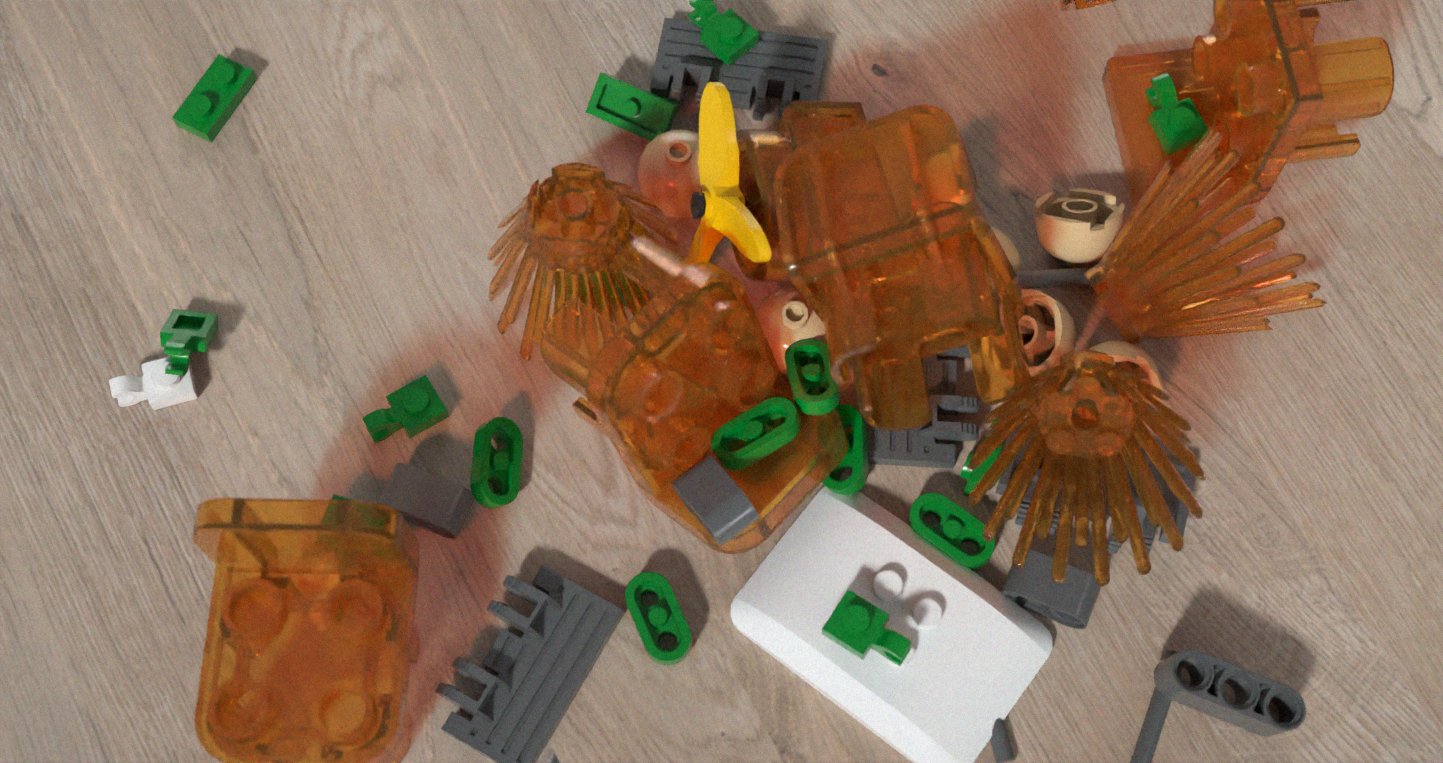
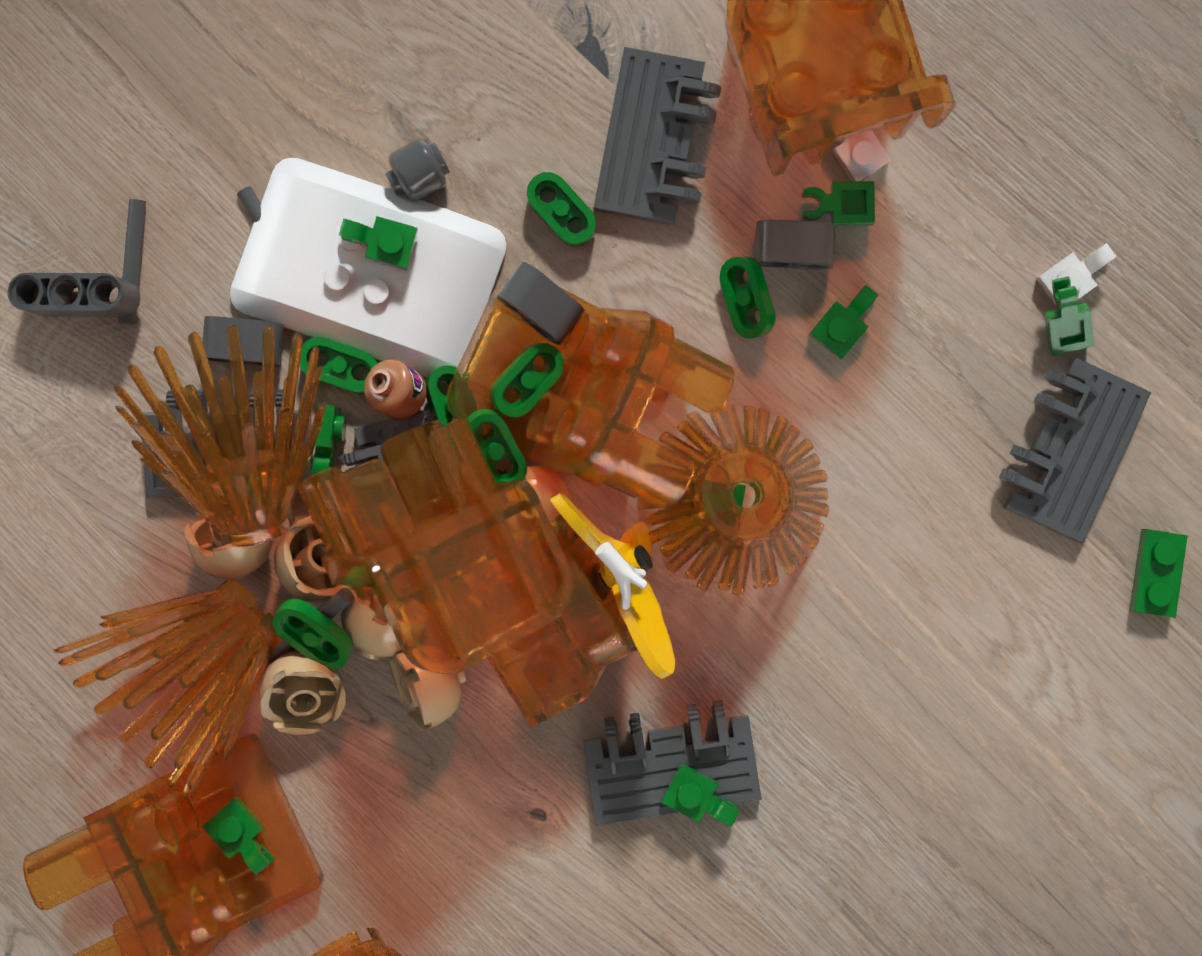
camera: 160 degrees right, 20 degrees up
green plate [586,73,680,141] -> none
cylinder [638,130,702,217] -> none
none -> green plate [273,599,353,670]
none -> nougat head [364,359,427,419]
none -> dark grey head [385,139,450,202]
none -> white bar [595,542,647,610]
none -> dark grey hinge [999,357,1151,543]

